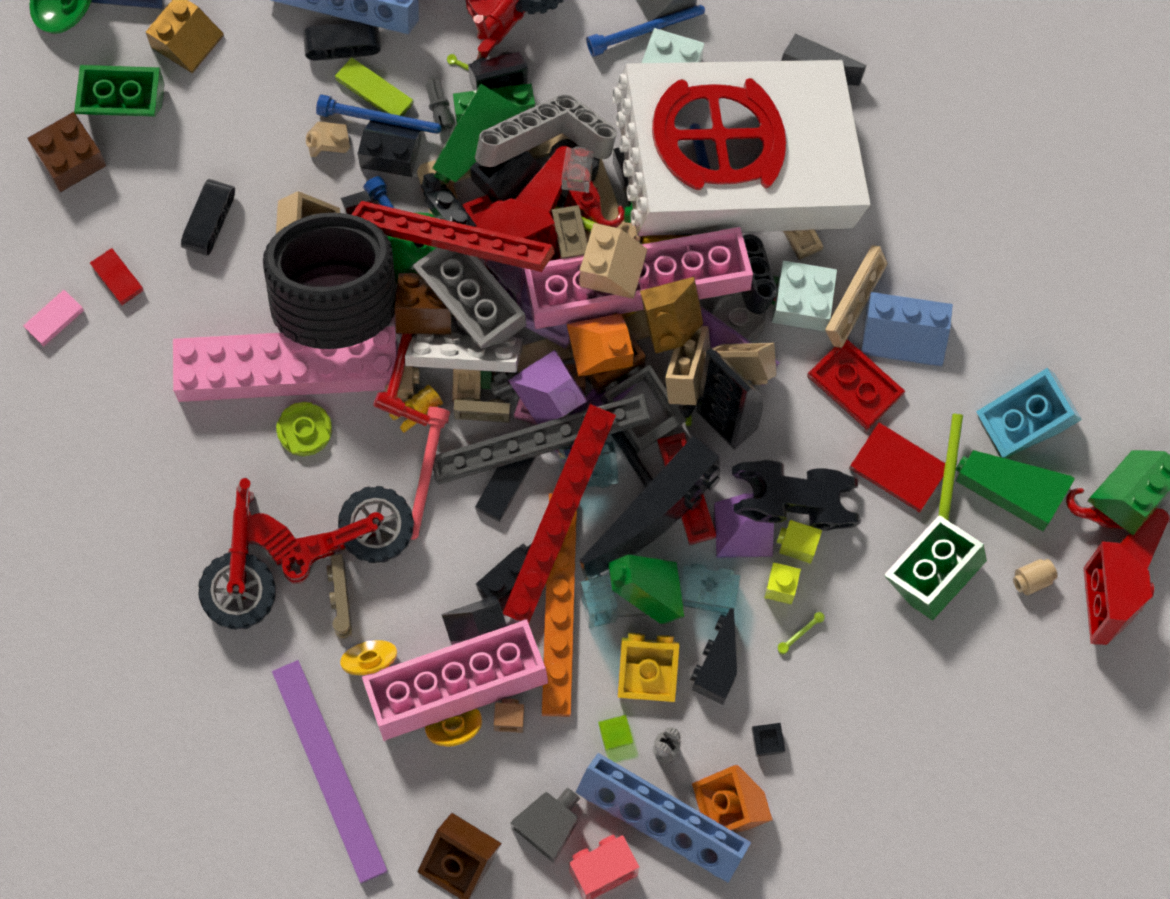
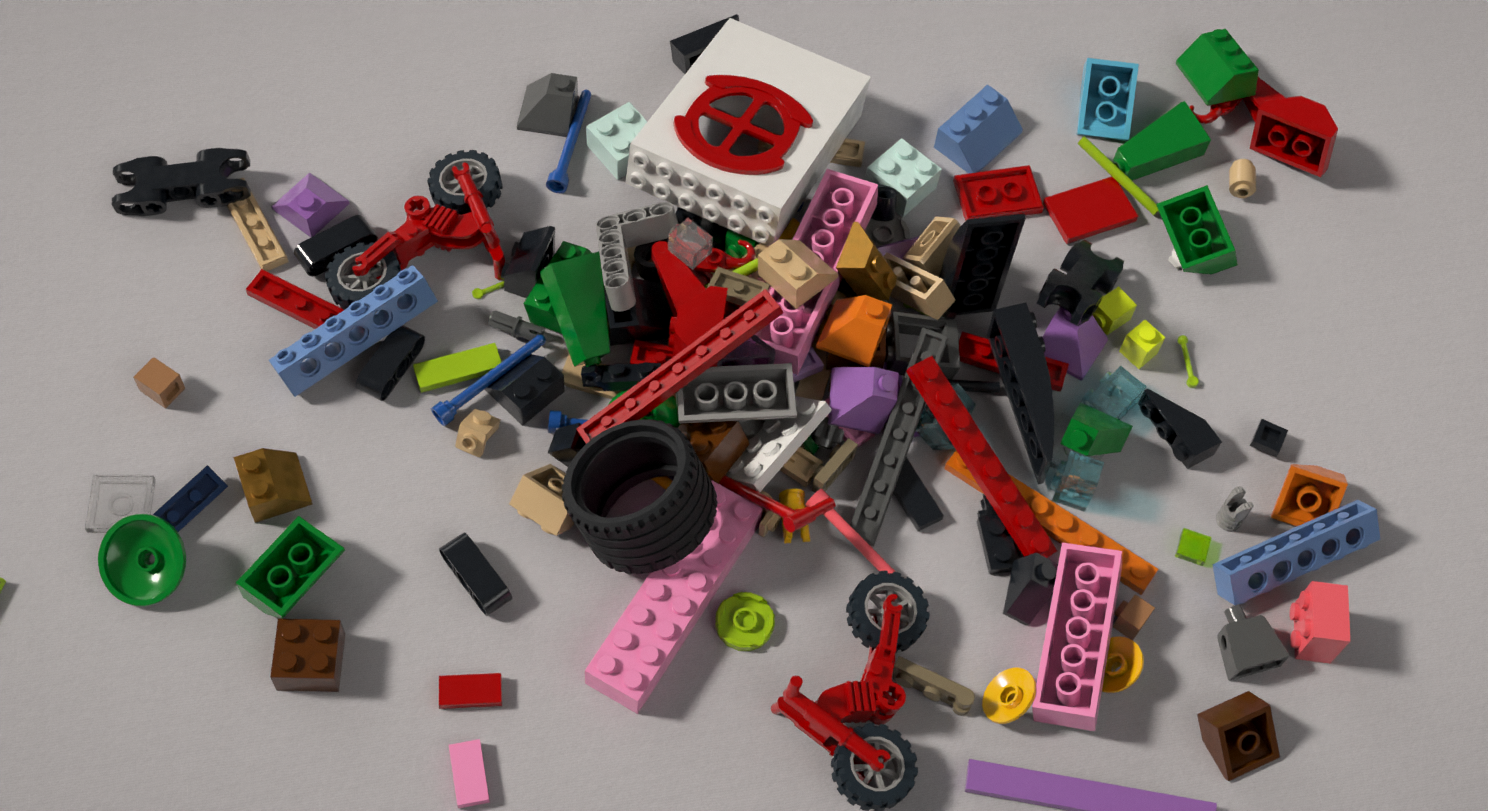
camera: 60 degrees left, 10 degrees down
yellow plate [617,633,679,702] -> none
tan tile [825,245,888,348] -> none

